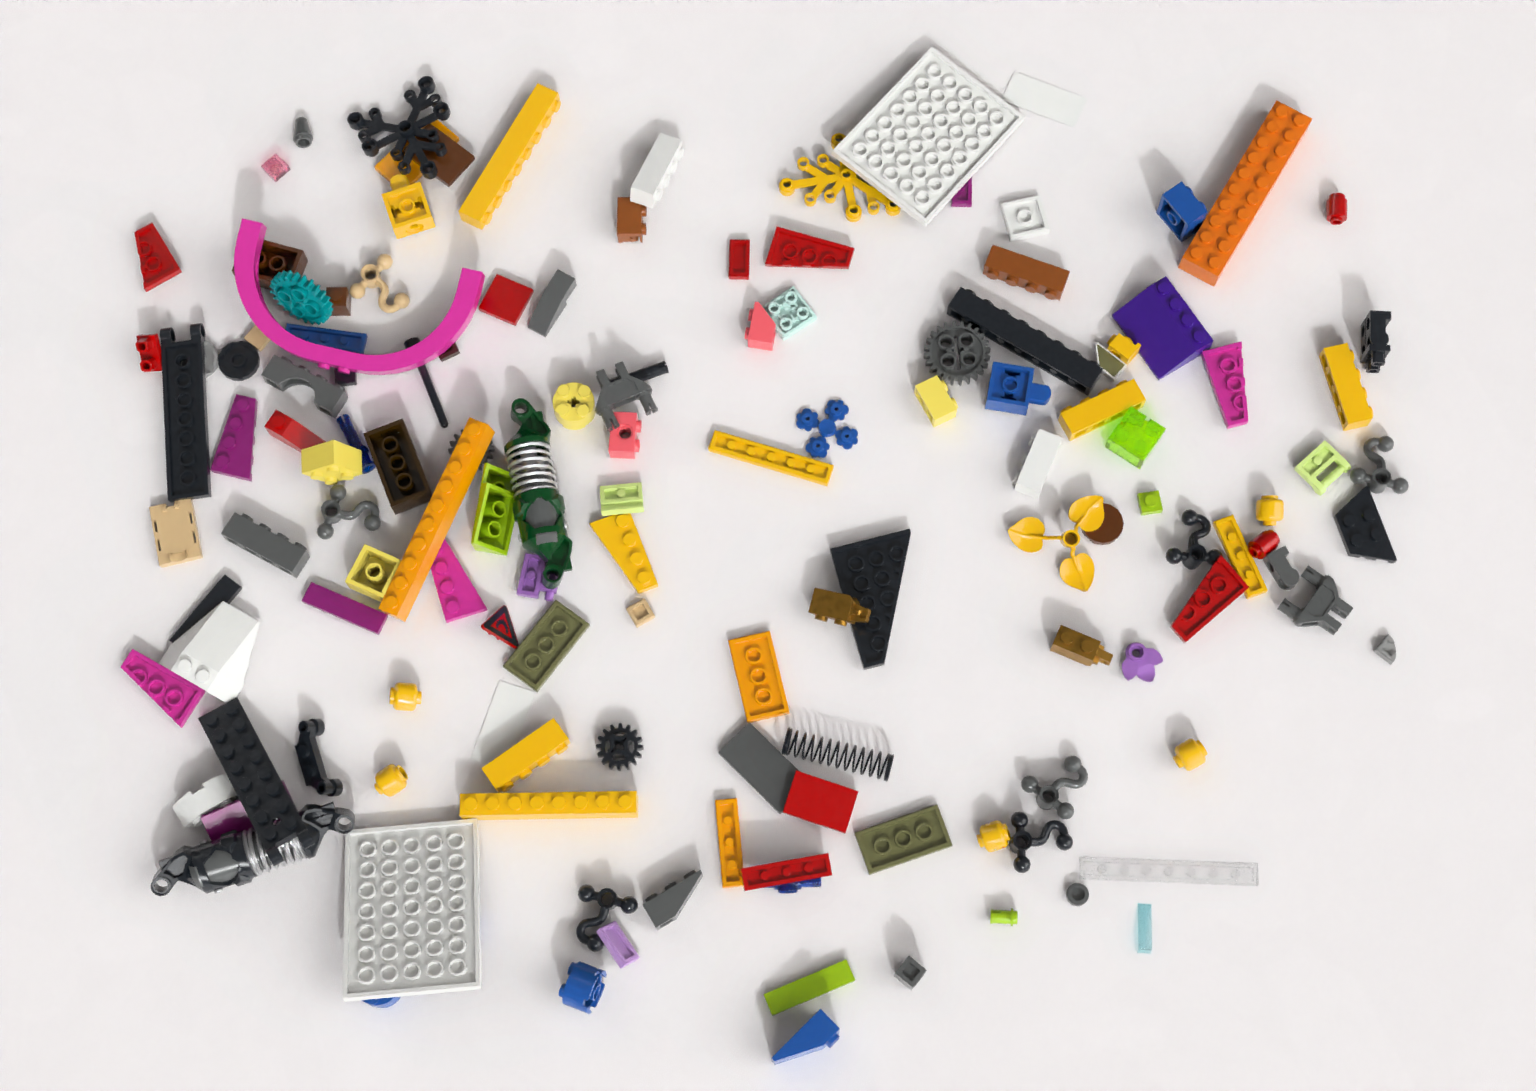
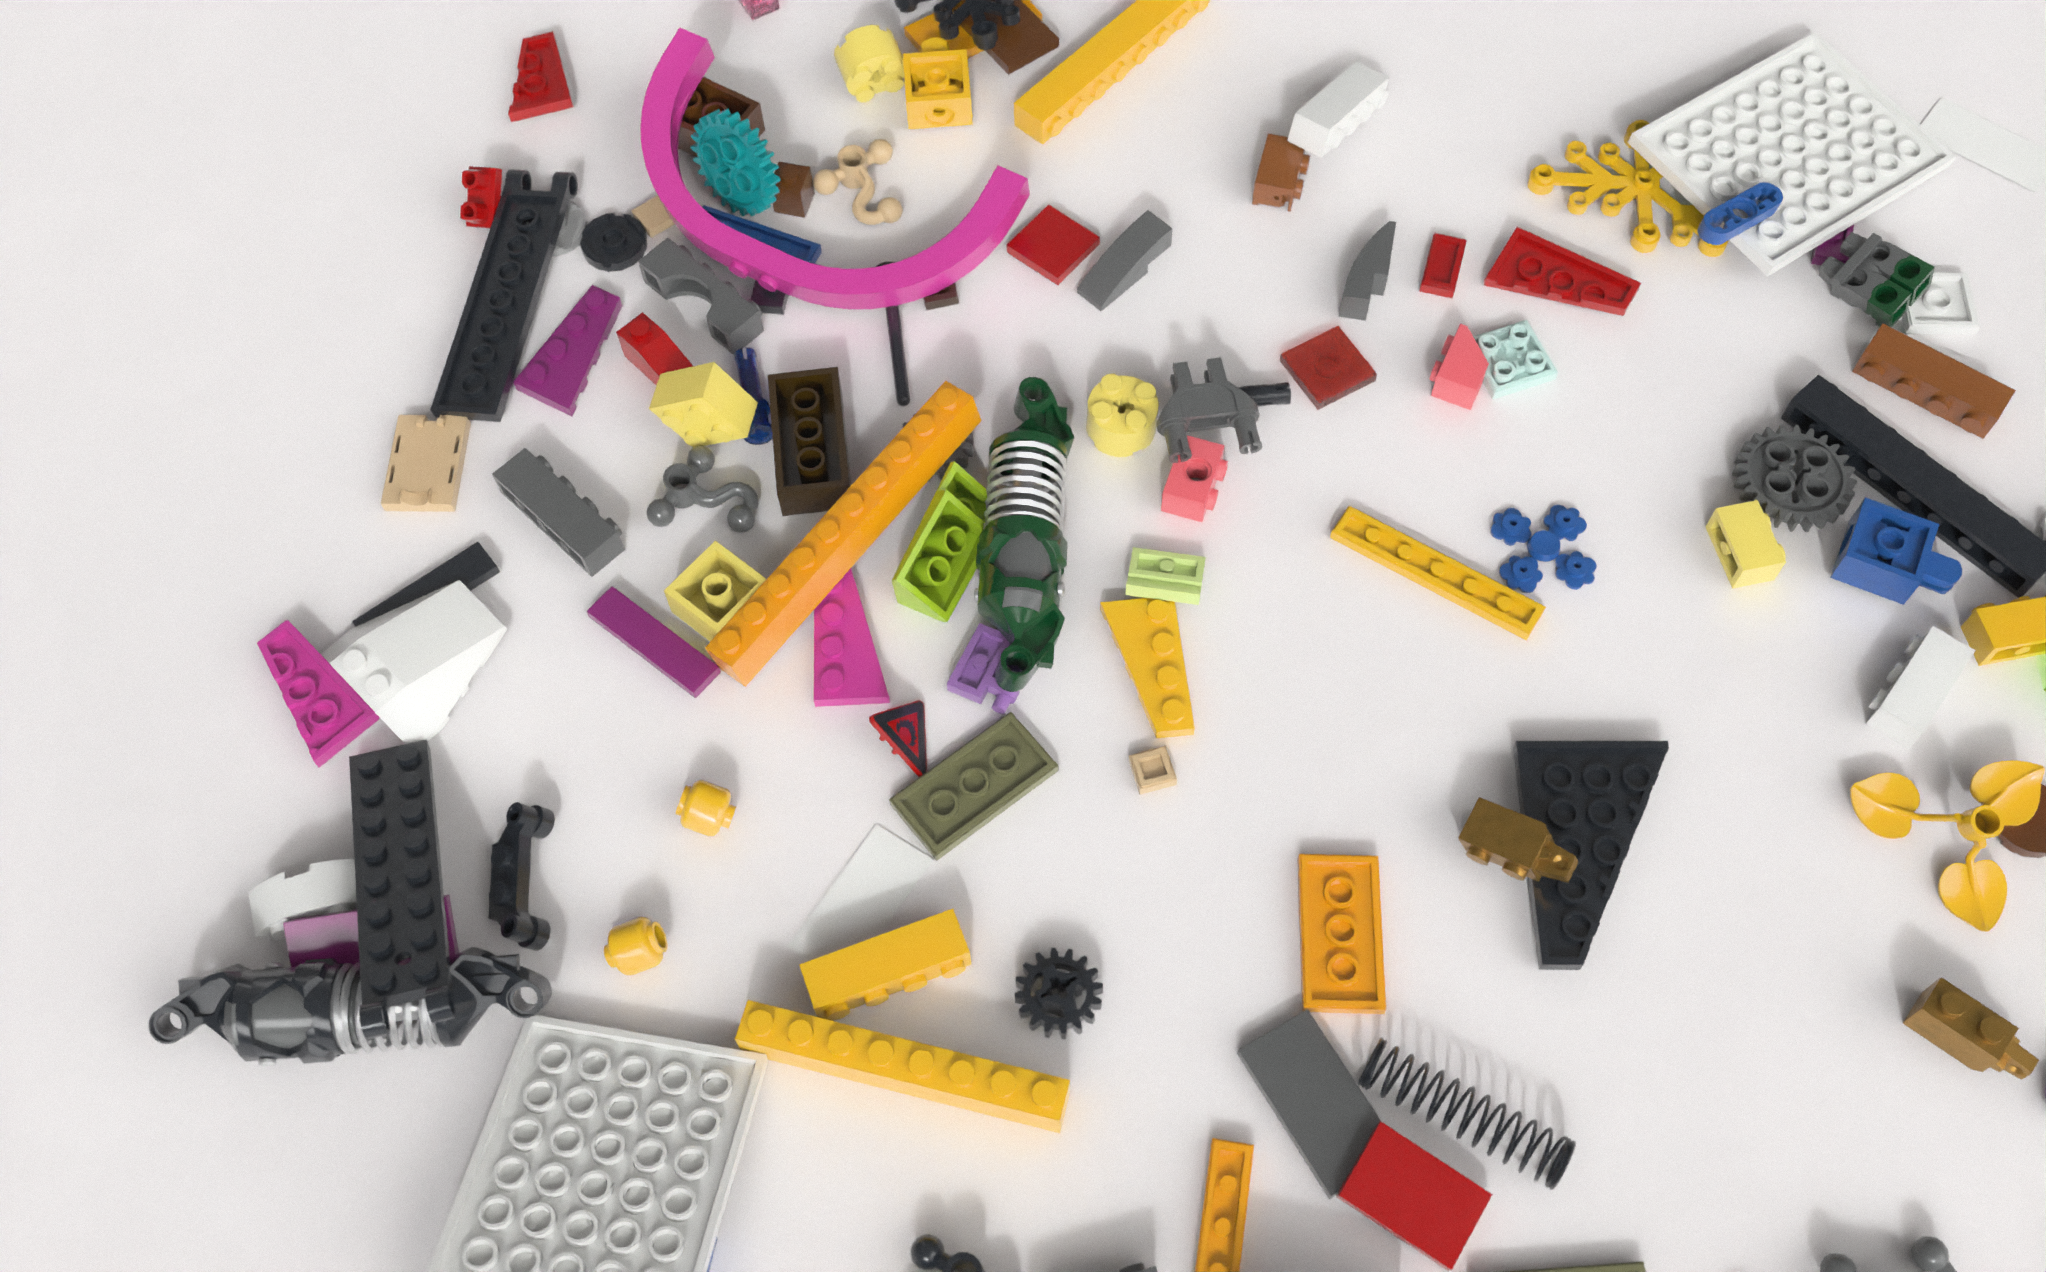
camera: 15 degrees right, 10 degrees down
none -> light yellow brick [834,25,904,103]
none -> clear red tile [1280,326,1377,410]
none -> dark grey slope [1339,221,1396,321]
none -> blue beam [1697,182,1783,245]
none -> hips [1819,232,1935,327]

